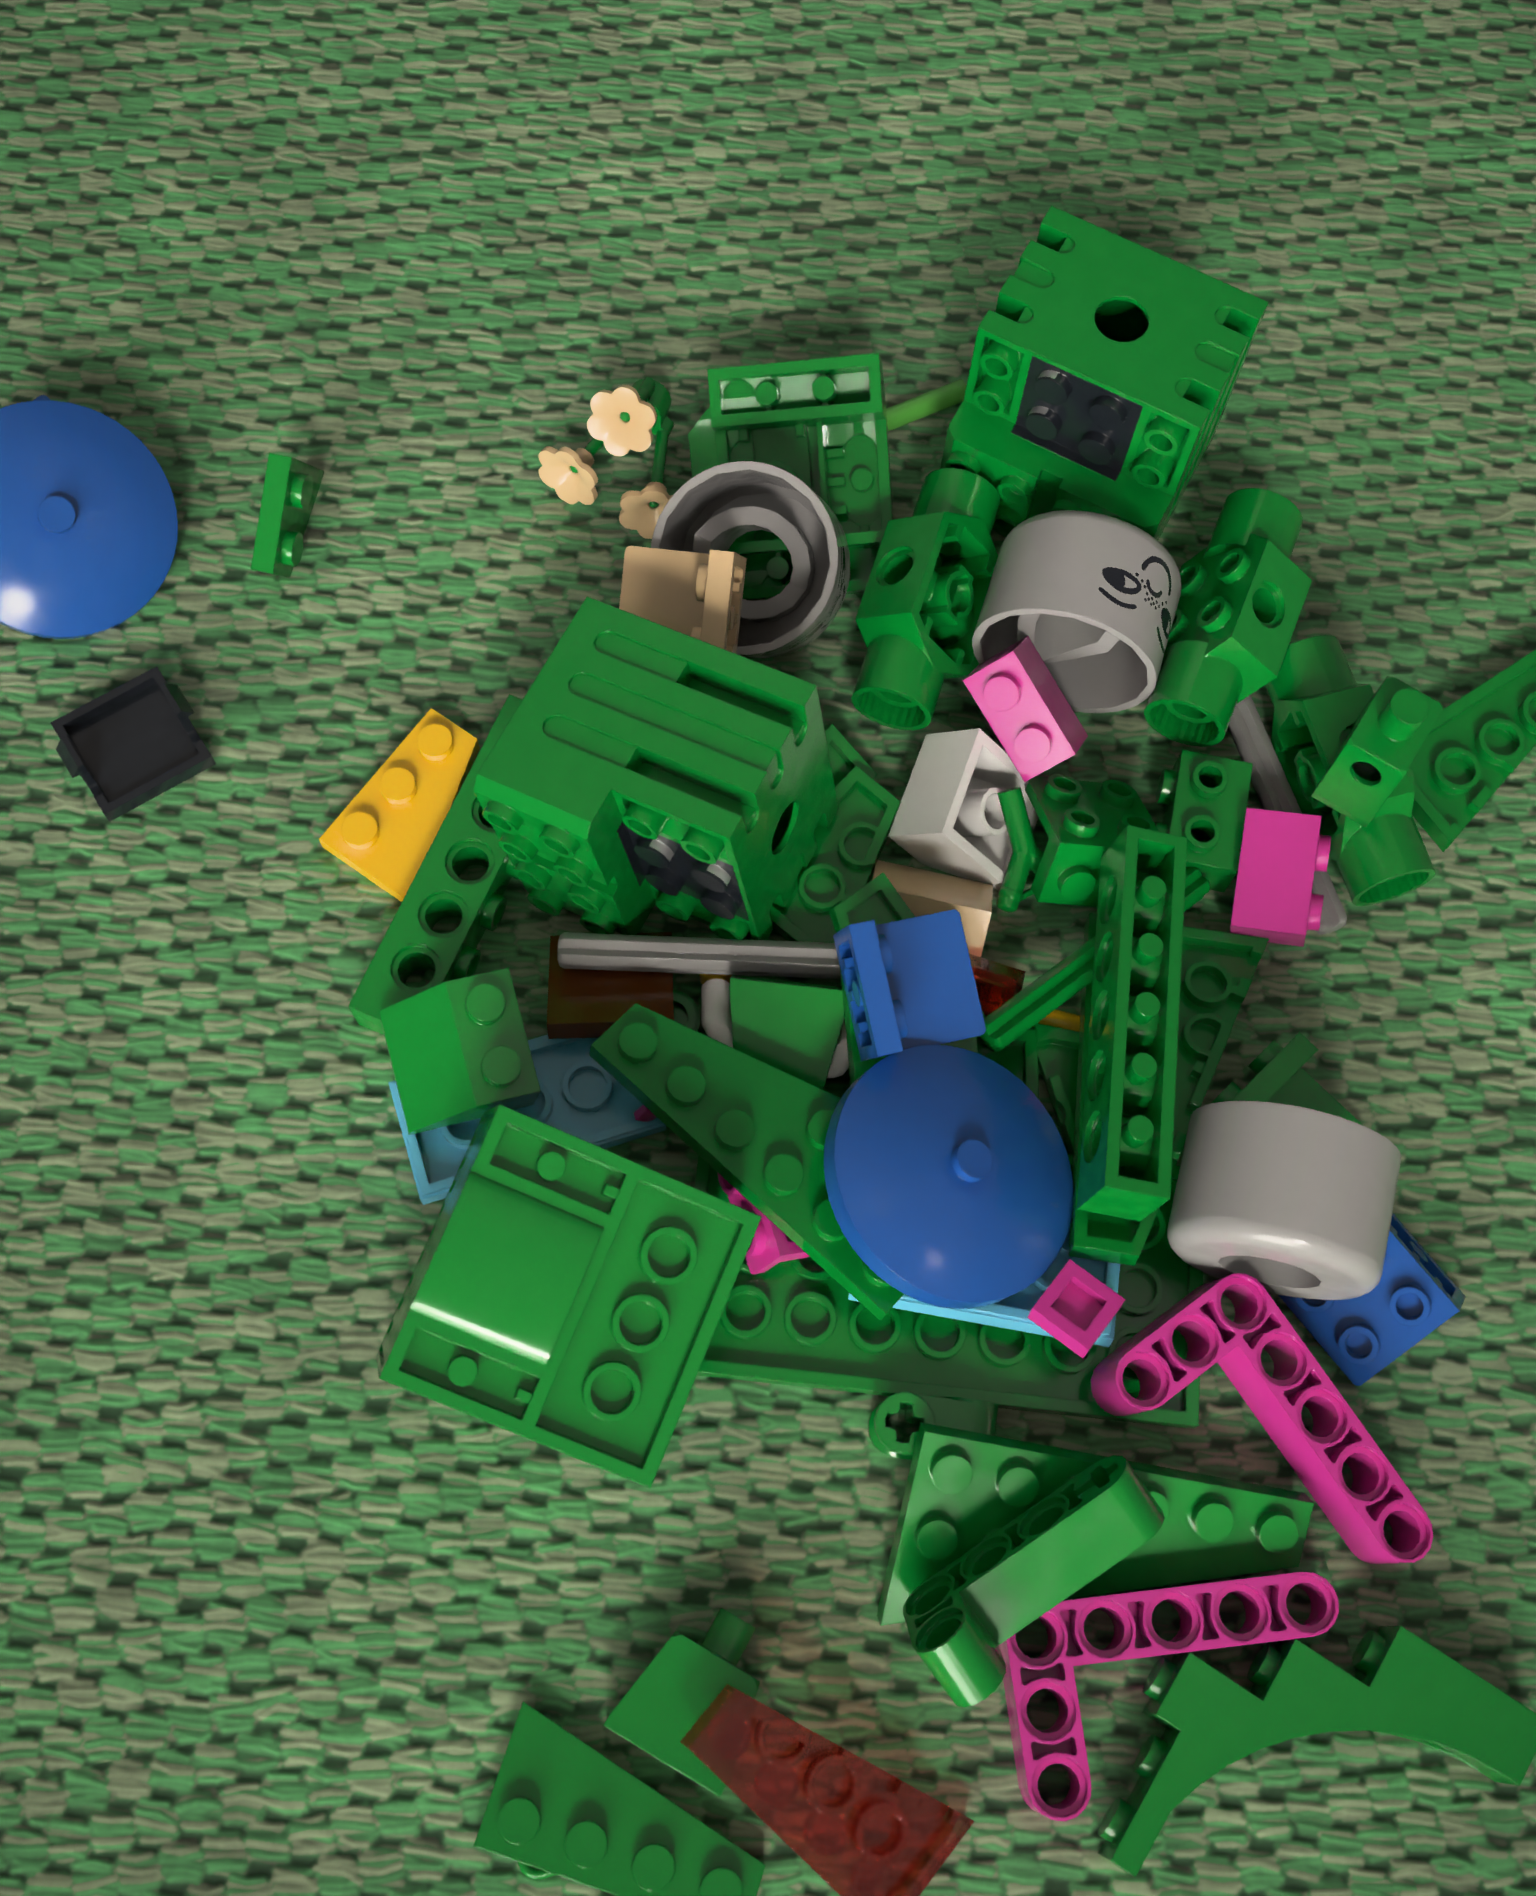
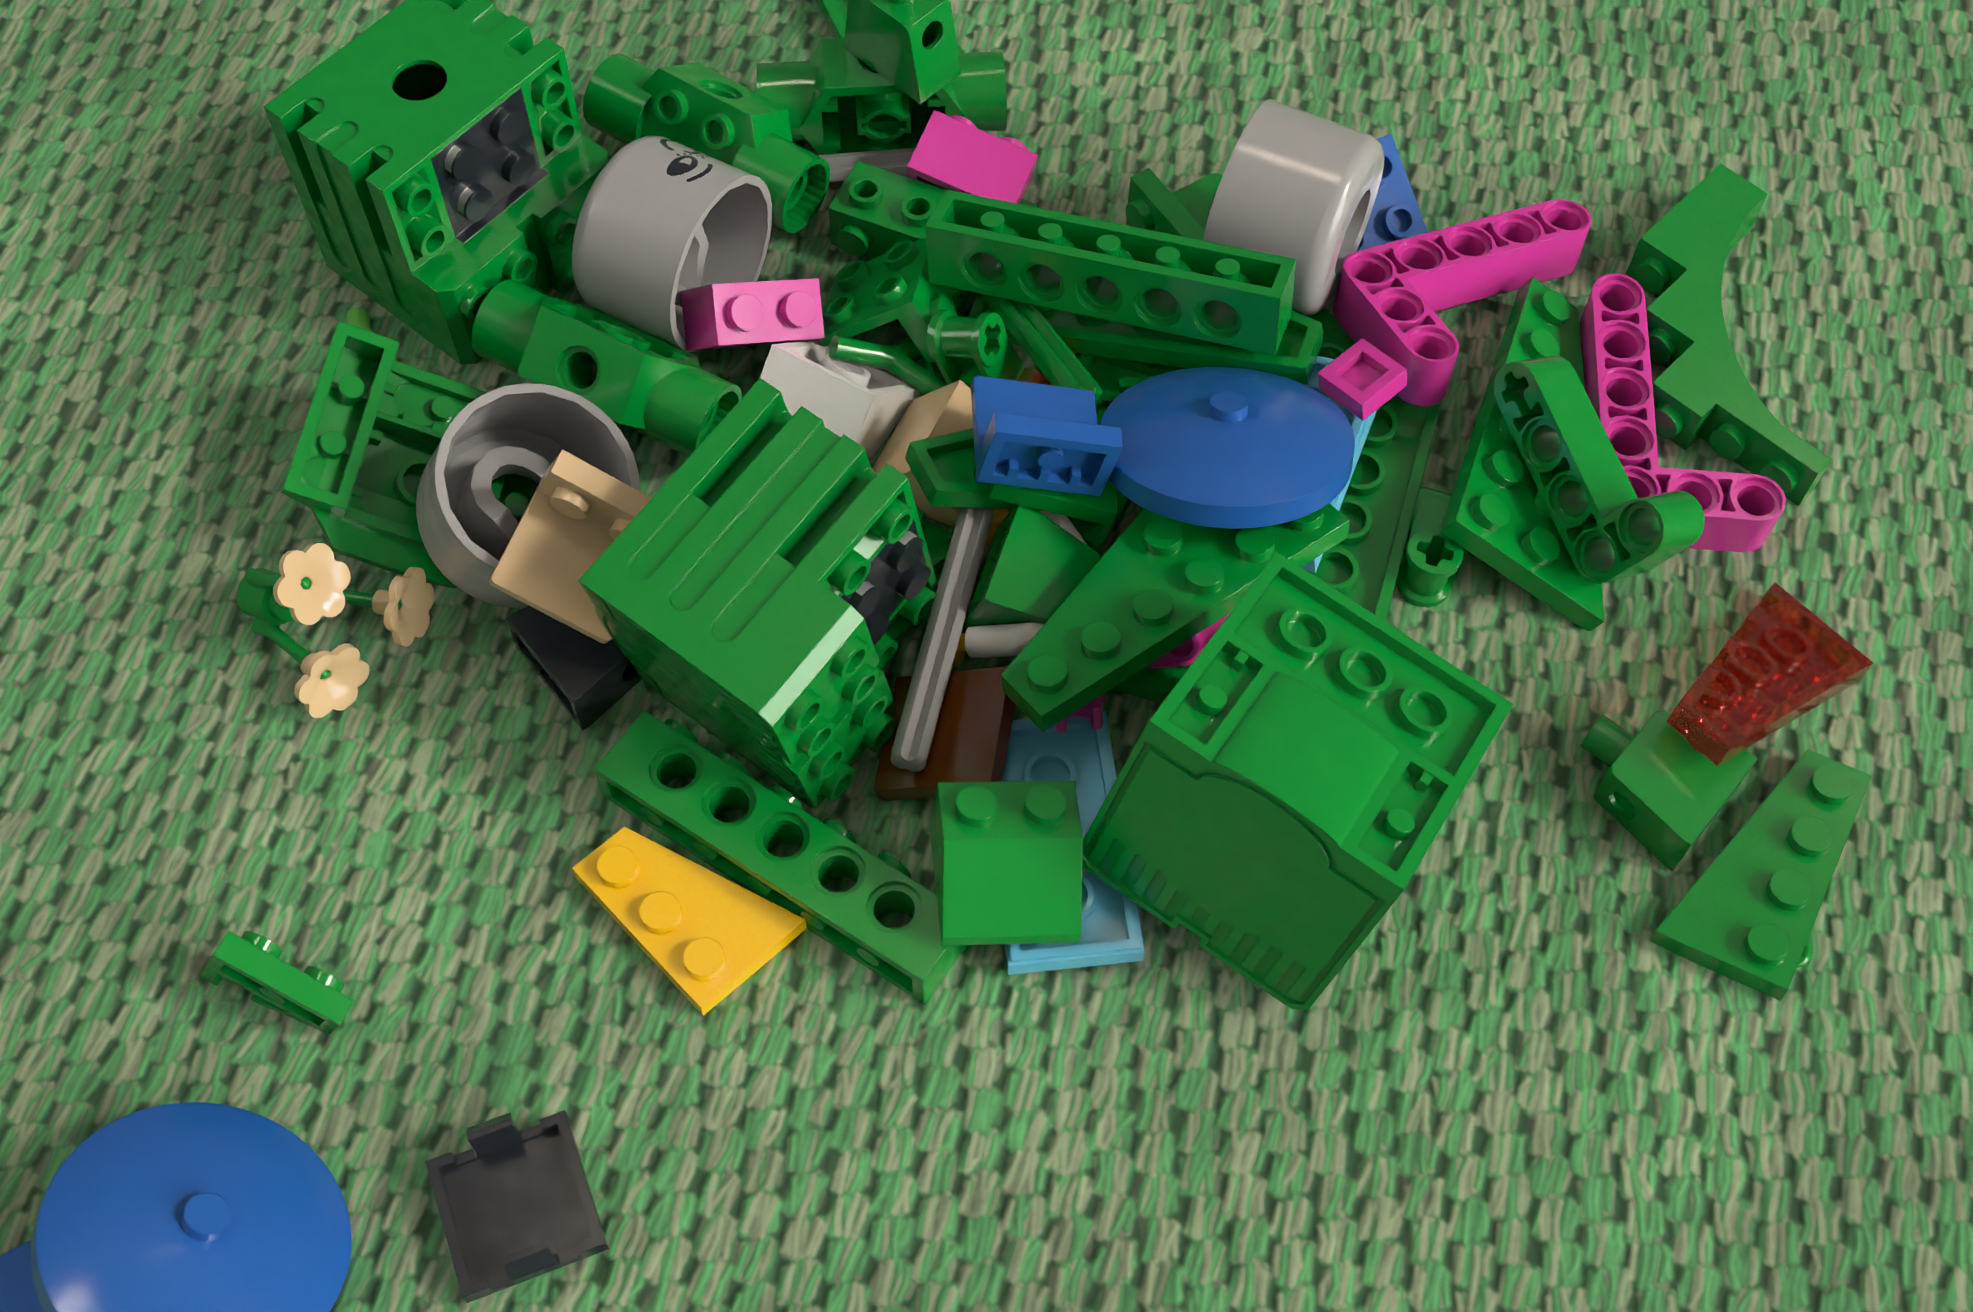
camera: 75 degrees left, 10 degrees down
none -> green piece [927,309,1023,389]

